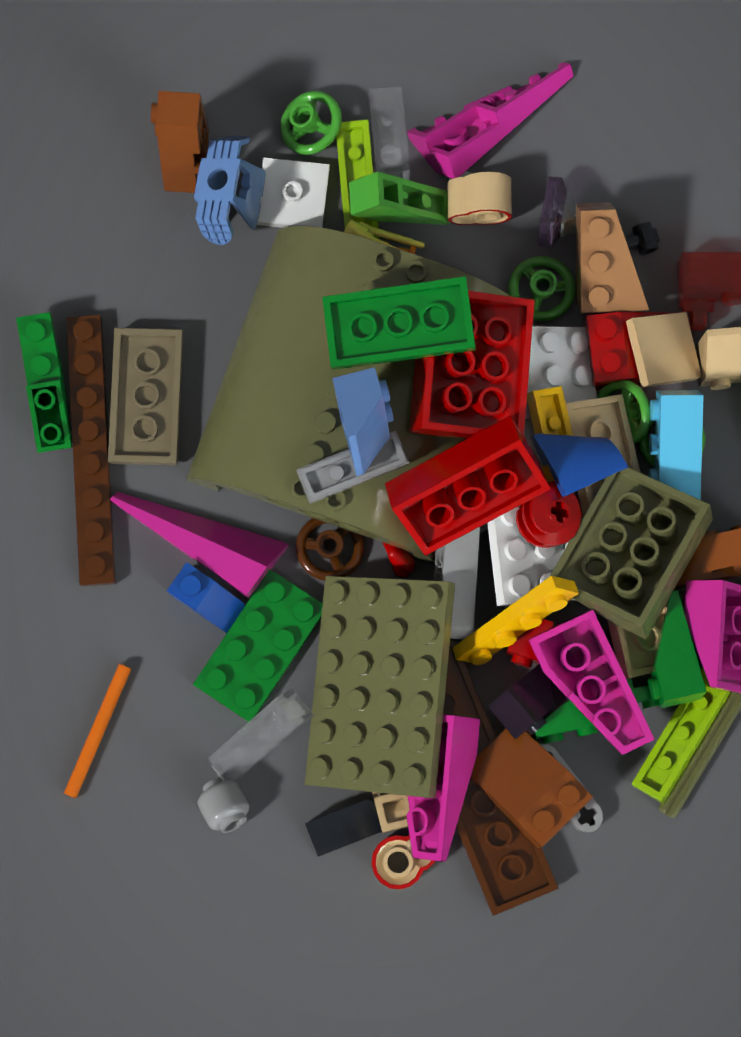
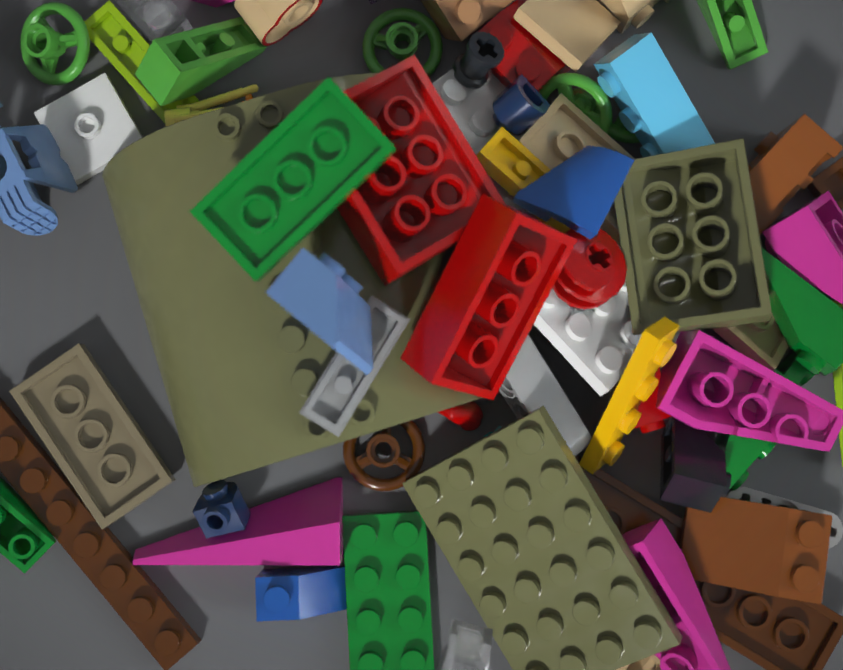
camera: 40 degrees left, 5 degrees up
none -> dark blue plate [192,480,250,539]
none -> black bush [452,32,504,89]
none -> dark blue plate [492,74,550,135]

